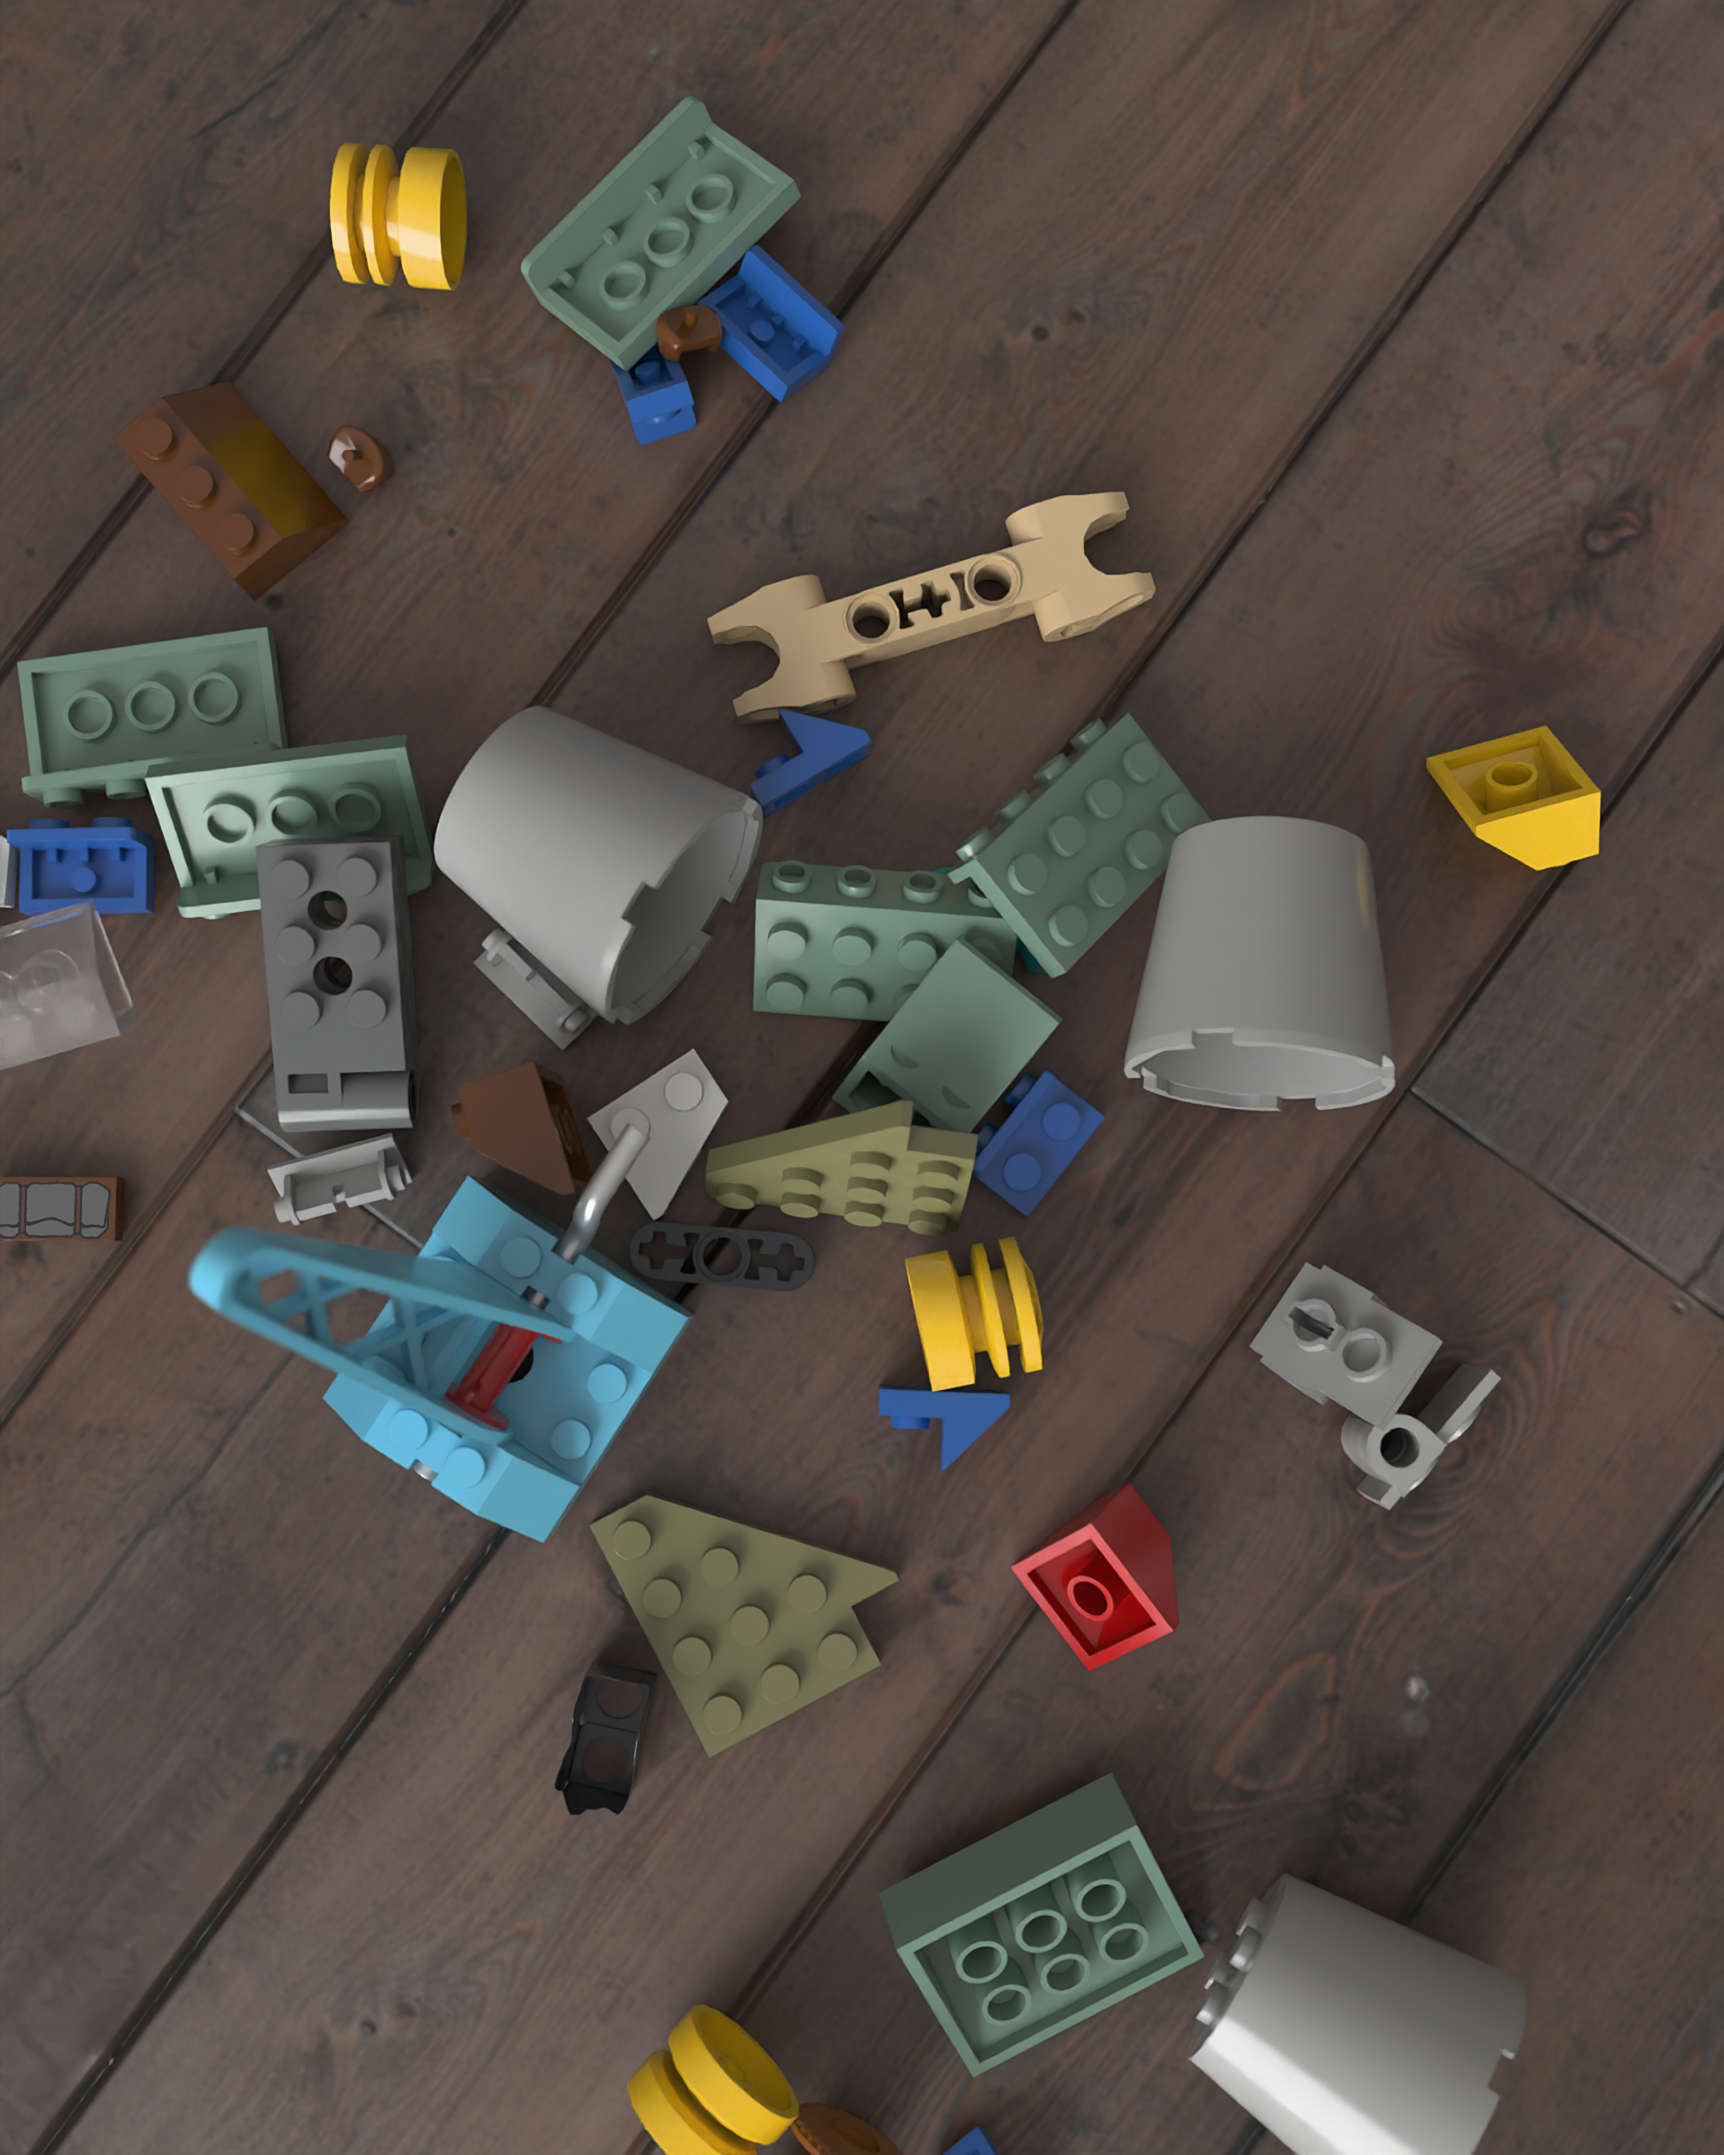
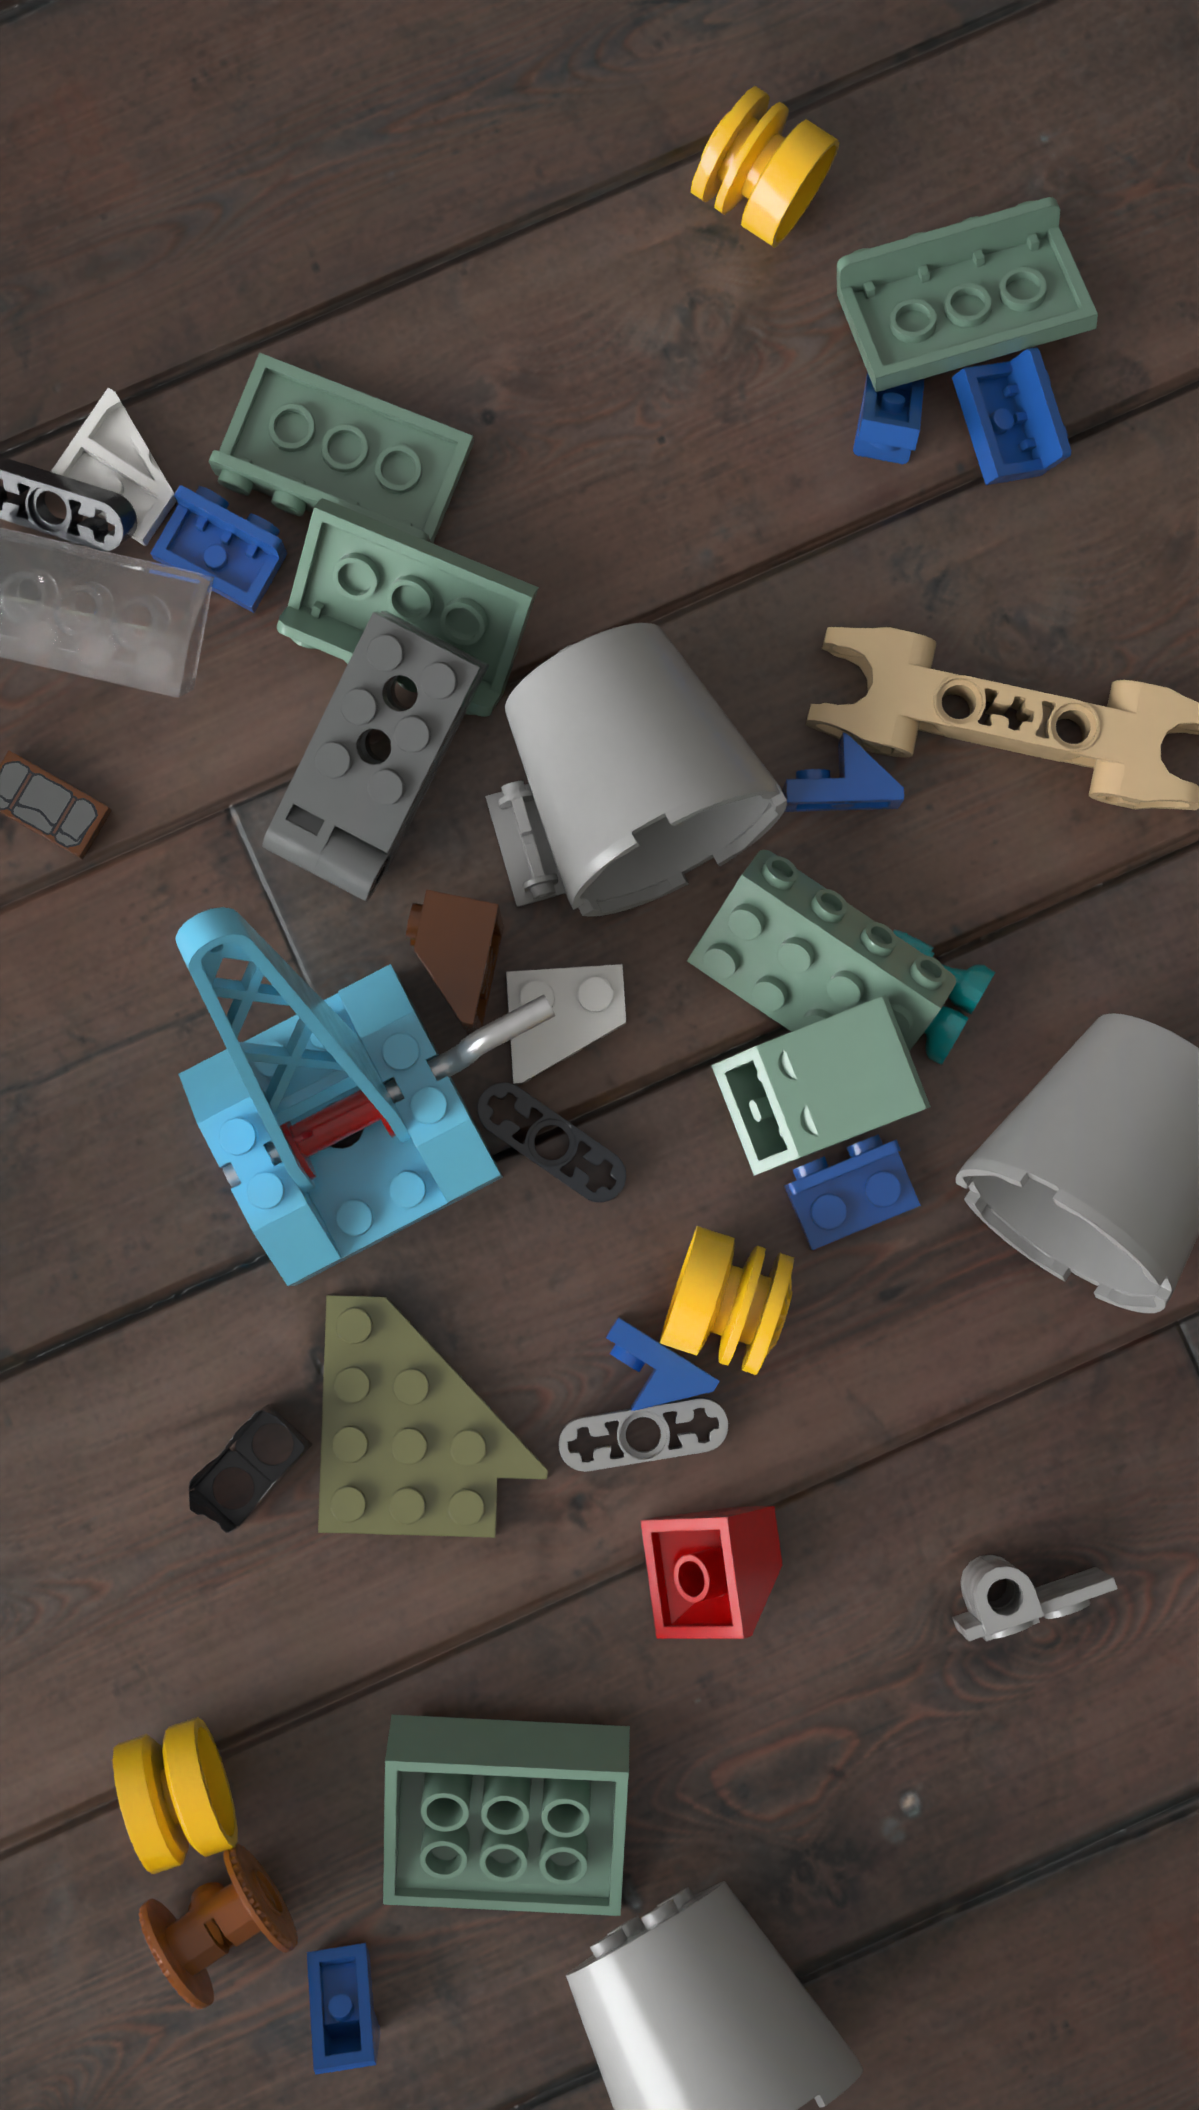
camera: 25 degrees right, 0 degrees up
reddish brown slope [112,381,350,601] -> none
light grey hinge [267,1133,413,1225] -> none
reddish brown piece [327,425,394,492] -> none
reddish brown piece [656,305,723,362] -> none
olive wing [705,1100,978,1235] -> none
sand green bracket [946,712,1212,978] -> none
light grey piece [1249,1262,1443,1431] -> none
none -> light grey beam [559,1397,728,1472]

